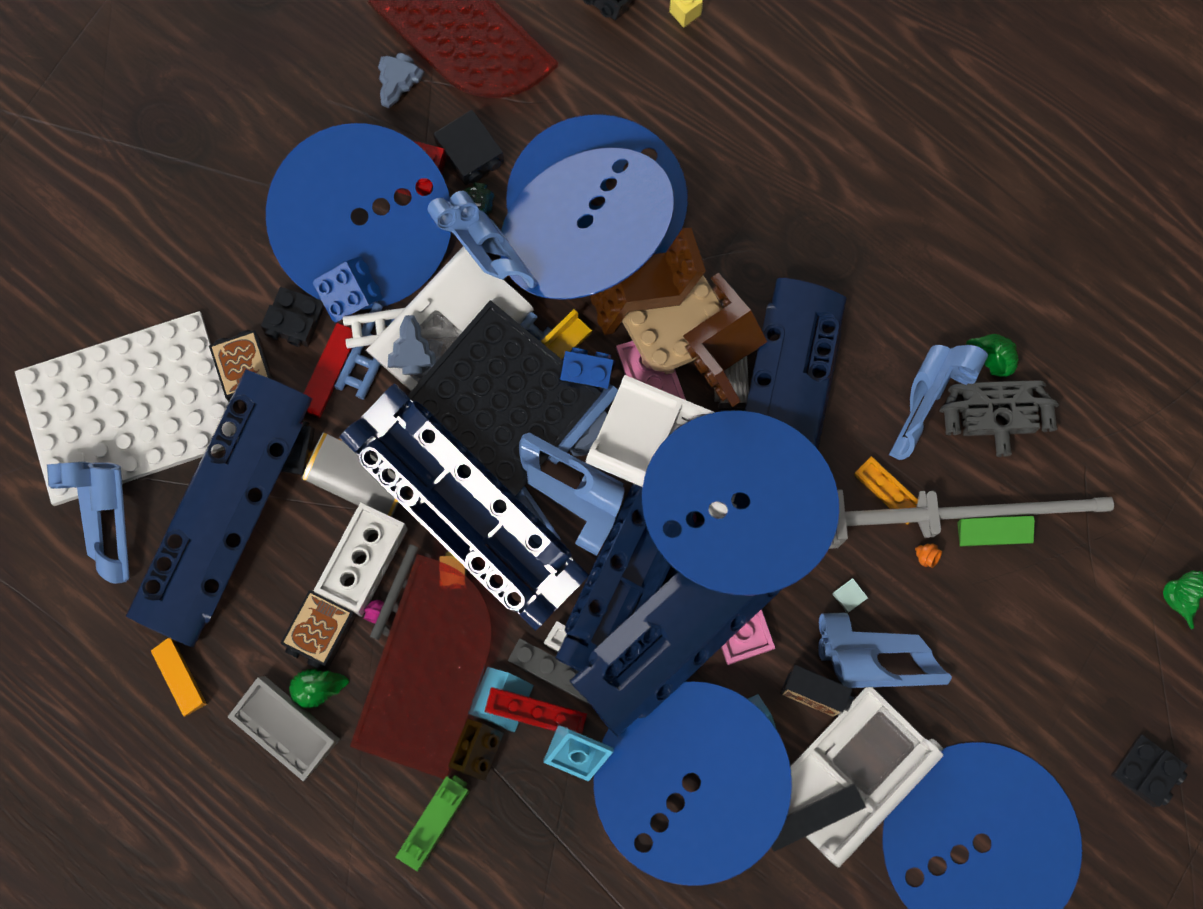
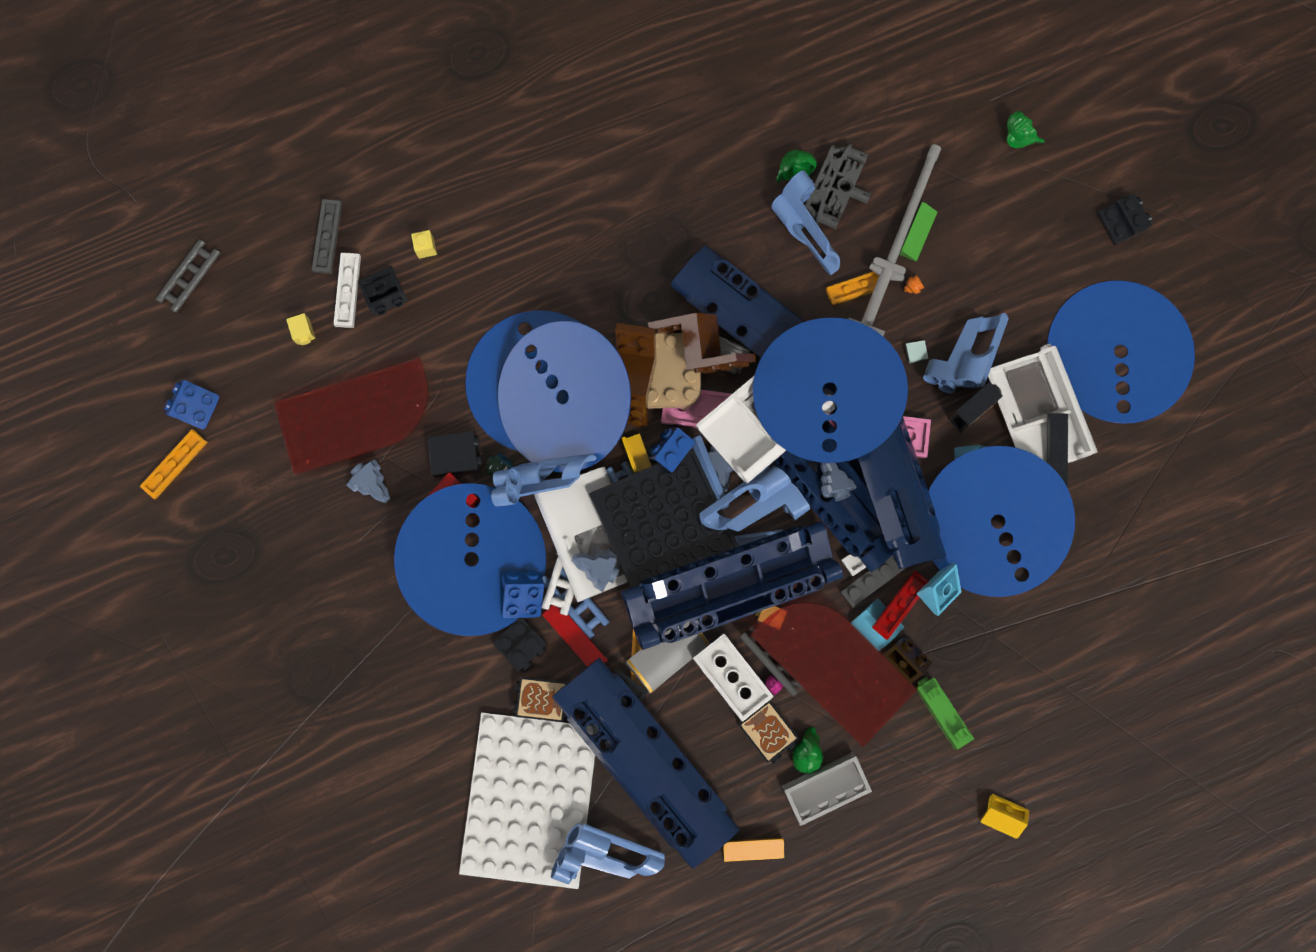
camera: 60 degrees left, 5 degrees up
none -> sand blue rock [820,462,857,501]

